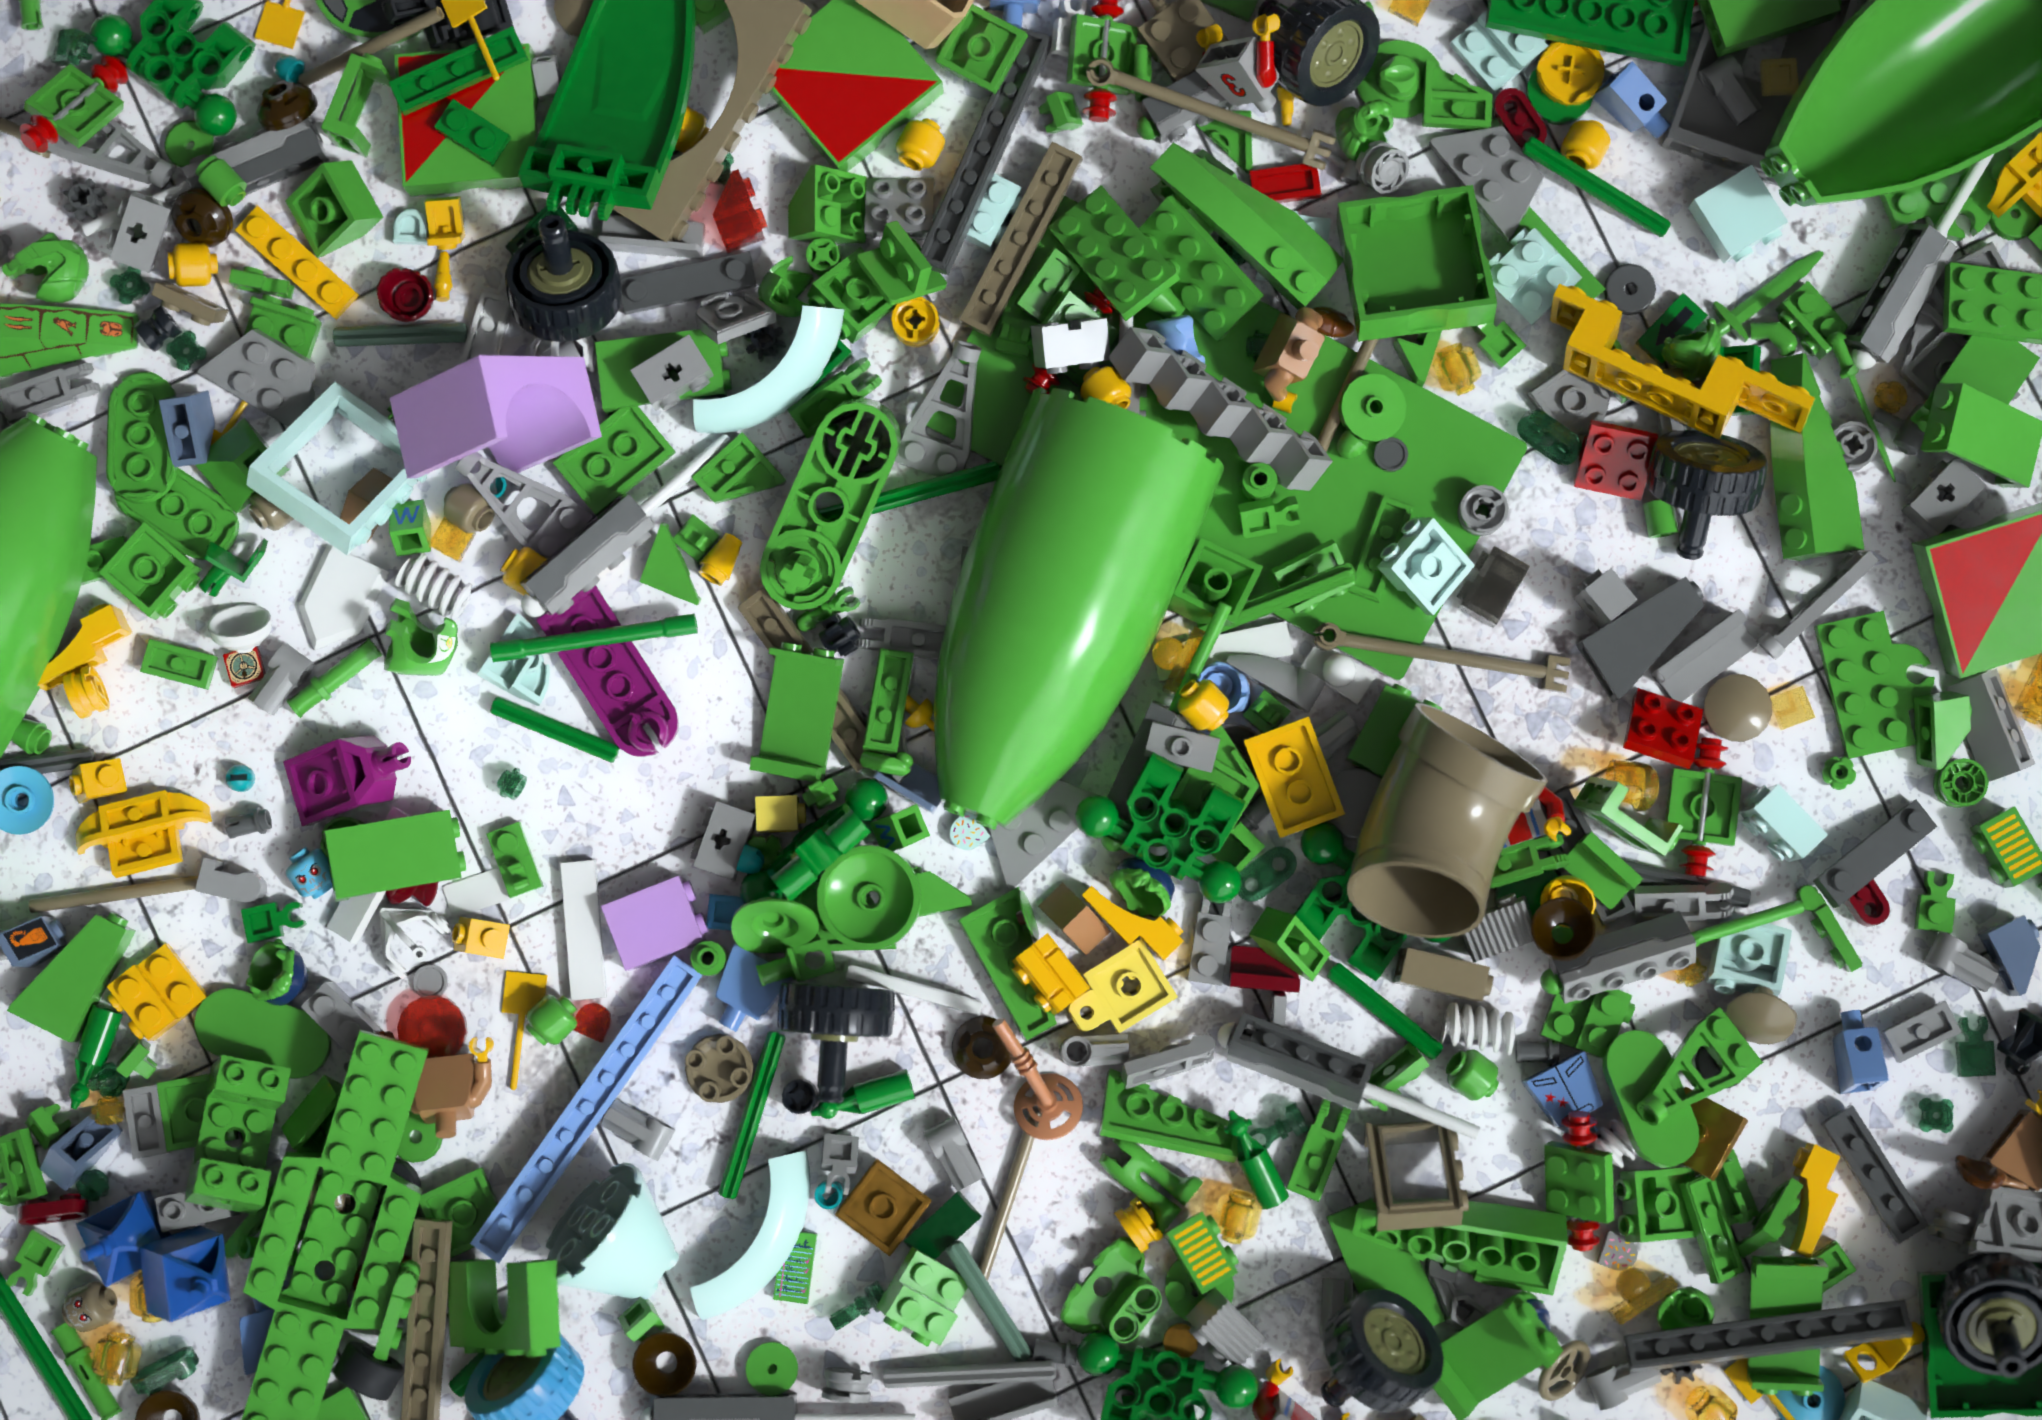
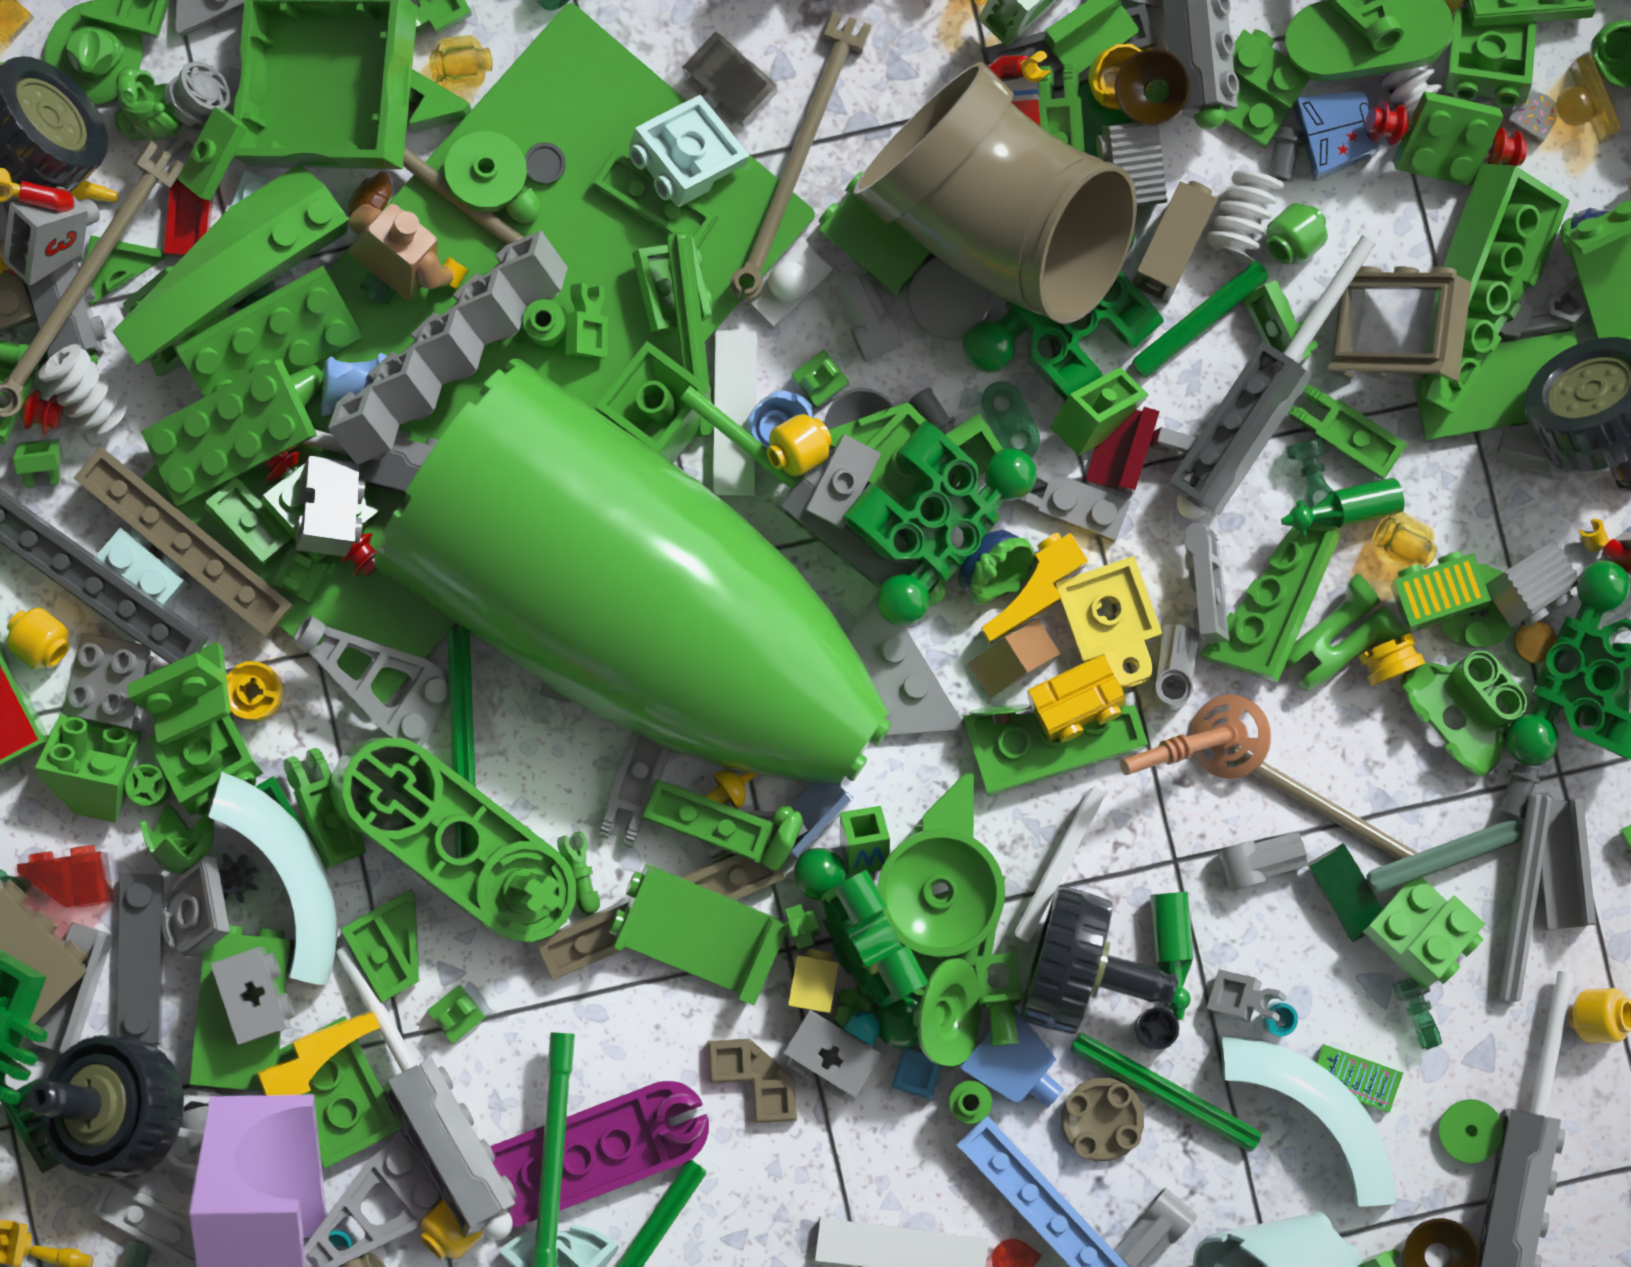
camera: 80 degrees left, 0 degrees up
lavender brick [601,876,709,971] -> none
bright green tile [639,522,702,606] -> none
yellow cone [698,533,743,586] -> none
black gear [818,614,861,657] -> none
light grey wheel [821,1367,873,1403] -> none
pearl gold plate [834,1158,932,1257] -> none
light aqua tile [950,812,991,851] -> none
dark brown piece [952,1016,1011,1079] -> none
yellow head [1080,366,1131,409] -> none
clear yellow tile [1152,626,1205,696] -> none
light grey piece [1225,655,1326,713] -> none
yellow plate [1243,716,1345,838] -> none
light grey wheel [1457,485,1509,536] -> none
none -> white piece [38,344,127,435]
none -> bright green plate [178,106,248,201]
none -> yellow slope [255,1011,380,1096]
none -> dark tan tile [708,1039,797,1123]

